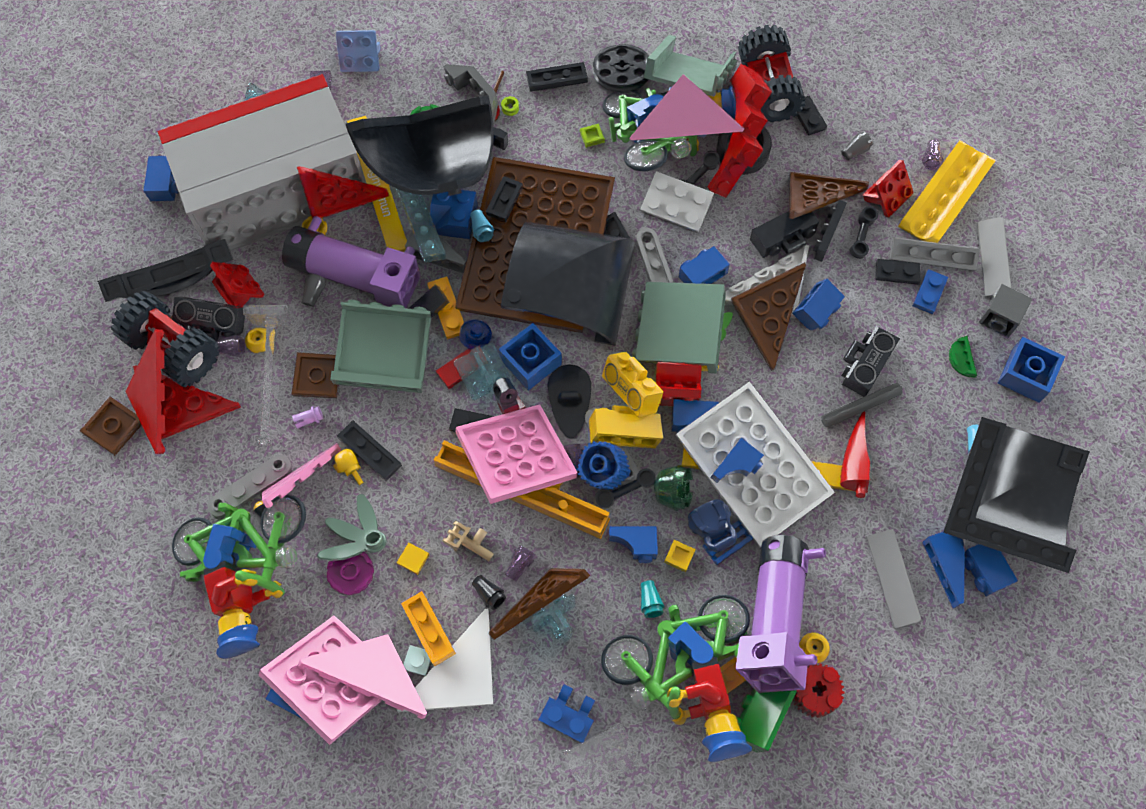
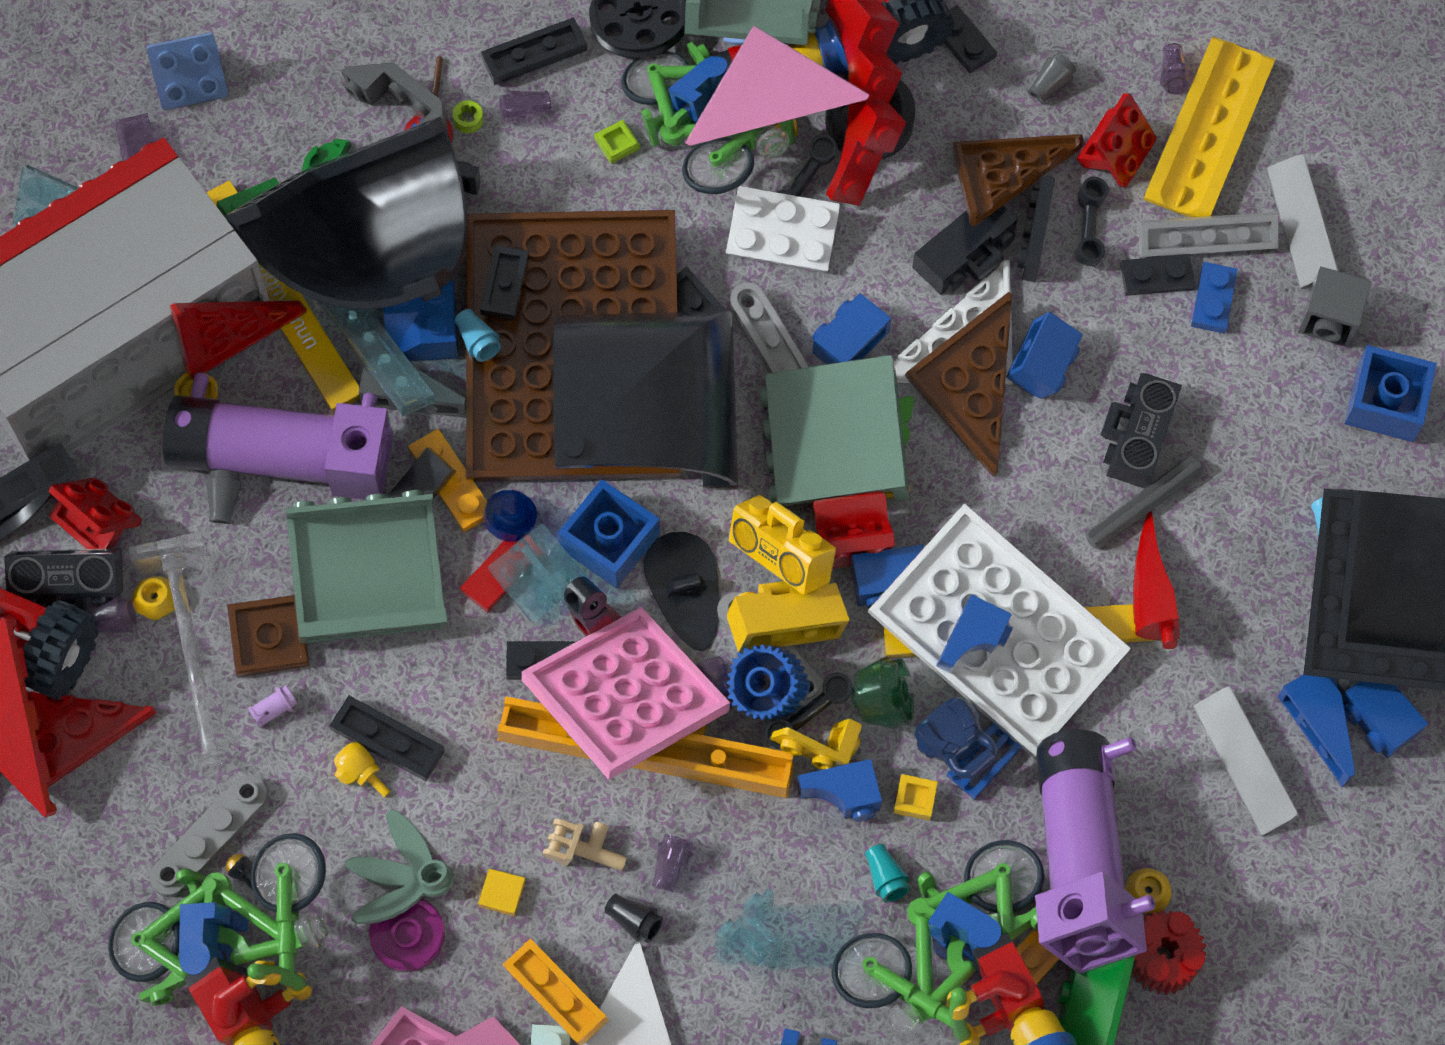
camera: 15 degrees left, 0 degrees up
bright pink tile [262,443,341,508] -> none
reddish brown tile [488,568,590,640] -> none
green tile [949,336,977,378] -> none
none -> clear purple cone [499,90,551,124]
none -> yellow bracket [770,718,862,770]

